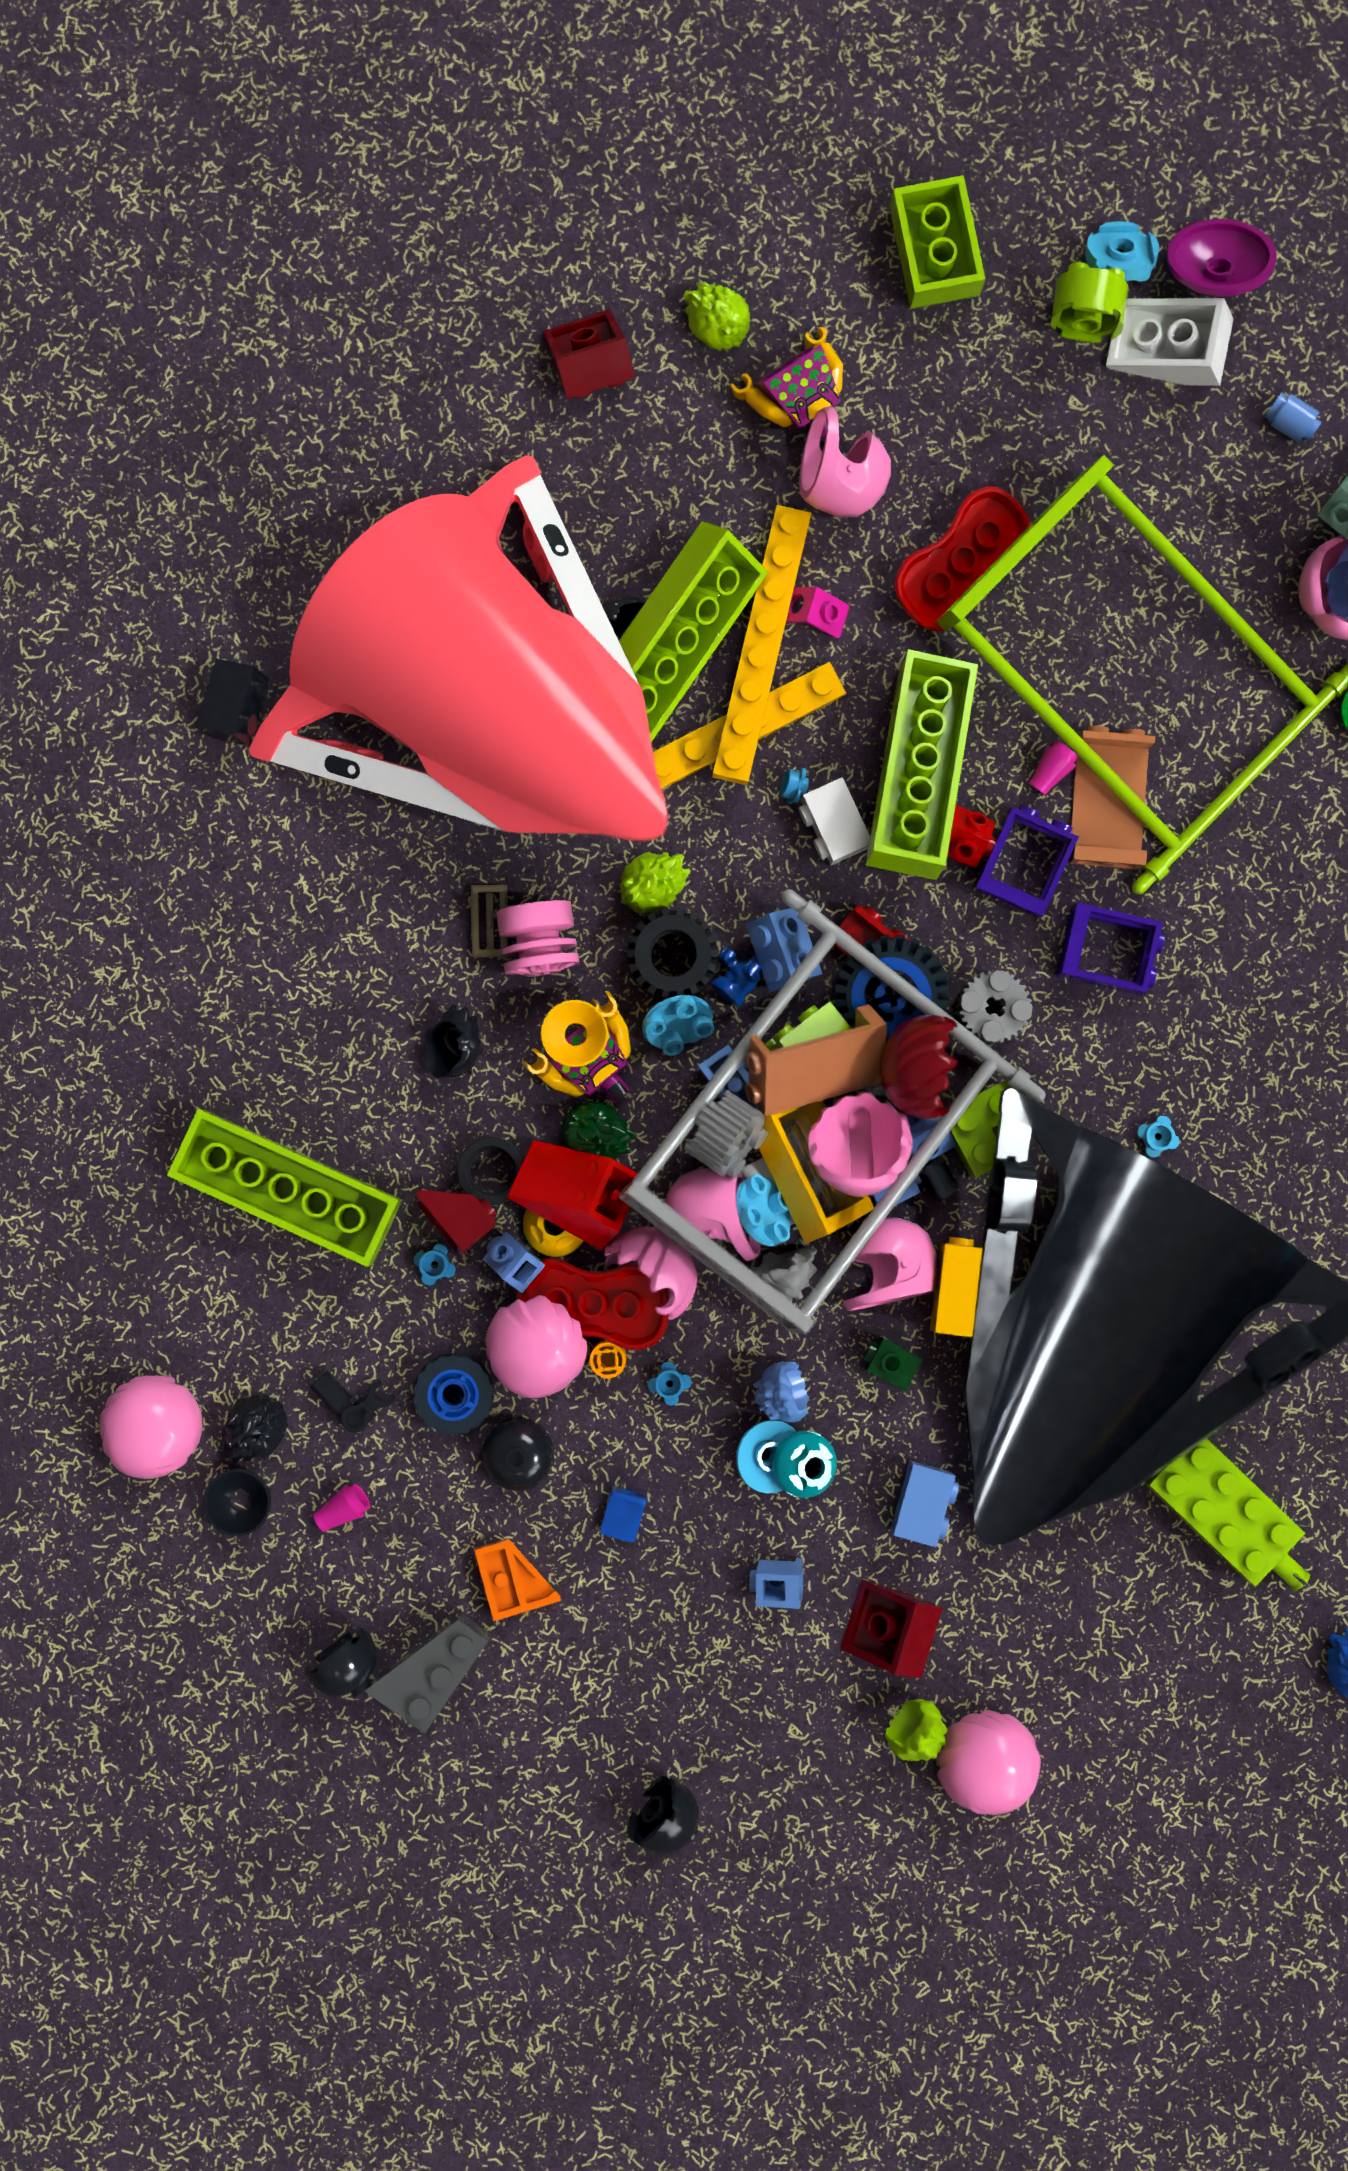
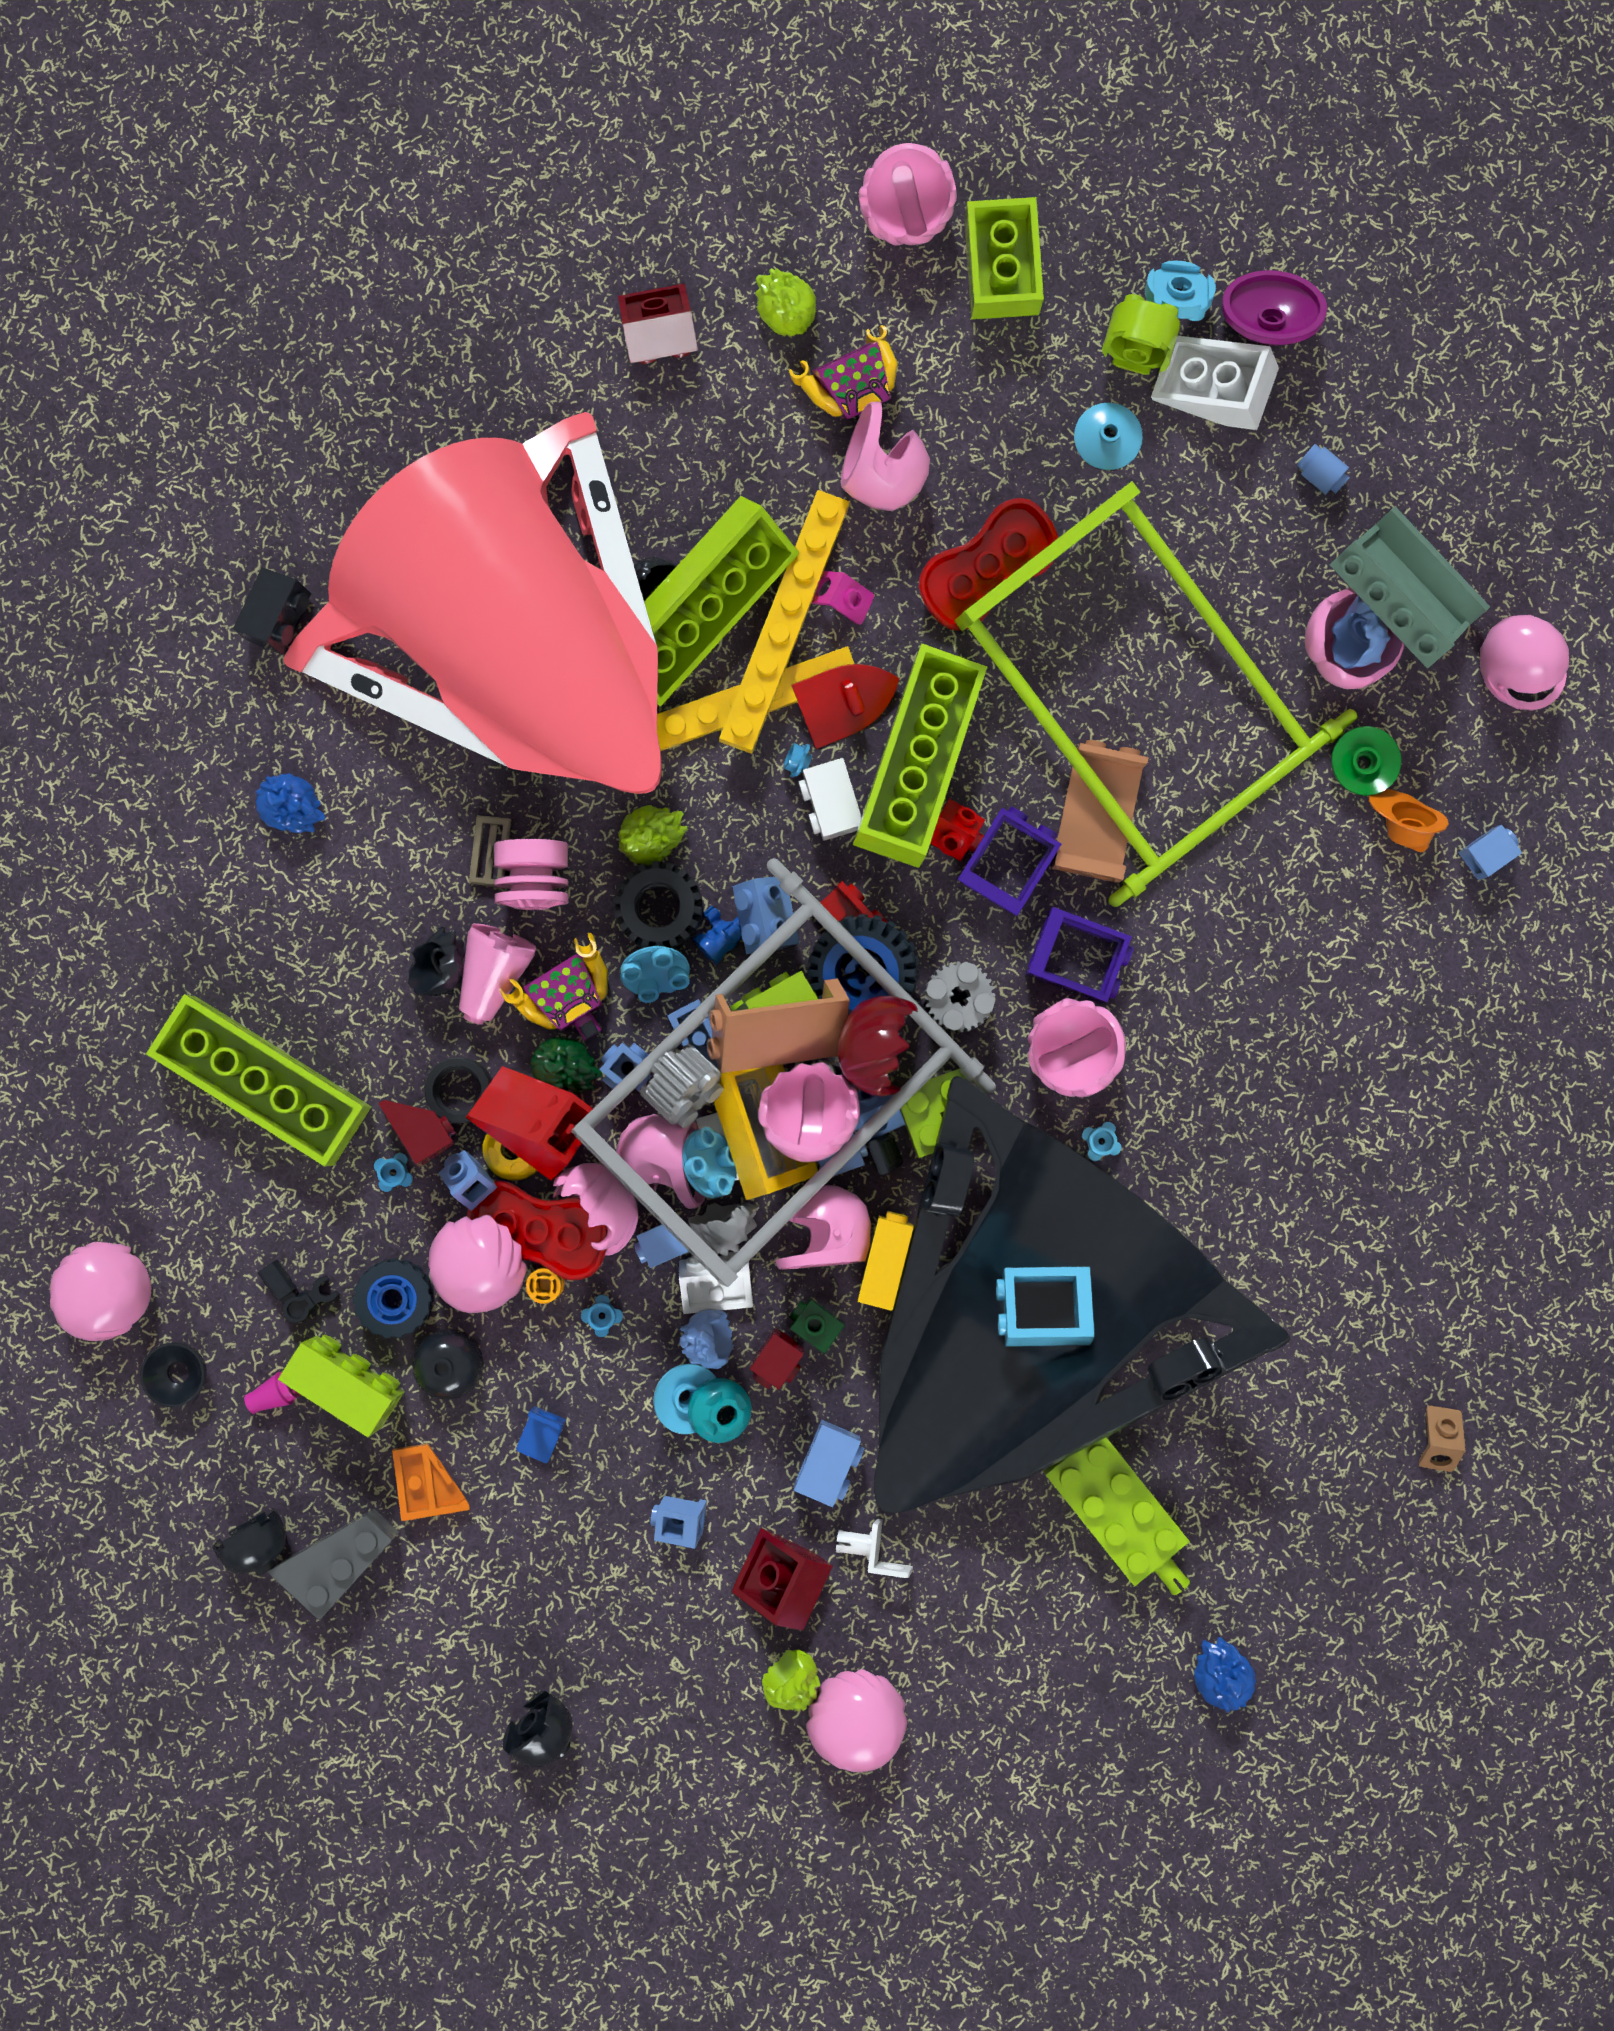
camera: 15 degrees right, 0 degrees up
black hair [219,1394,288,1463] -> none
yellow piece [541,1000,608,1067] -> none
dark pink cone [1028,740,1079,796] -> none
none -> blue hair [255,773,325,833]
none -> lime brick [277,1335,405,1438]
none -> bright pink cone [459,923,536,1024]
none -> medium blue brick [599,1043,652,1092]
none -> medium blue brick [634,1224,689,1268]
none -> white bracket [679,1252,753,1314]
none -> dark red brick [750,1327,804,1390]
none -> red shield [791,664,900,749]
none -> white bracket [836,1519,913,1578]
none -> bright pink piece [859,143,957,246]
none -> medium azure window [996,1267,1094,1346]
none -> bright pink piece [1028,998,1126,1097]
none -> medium azure dish [1074,403,1143,470]

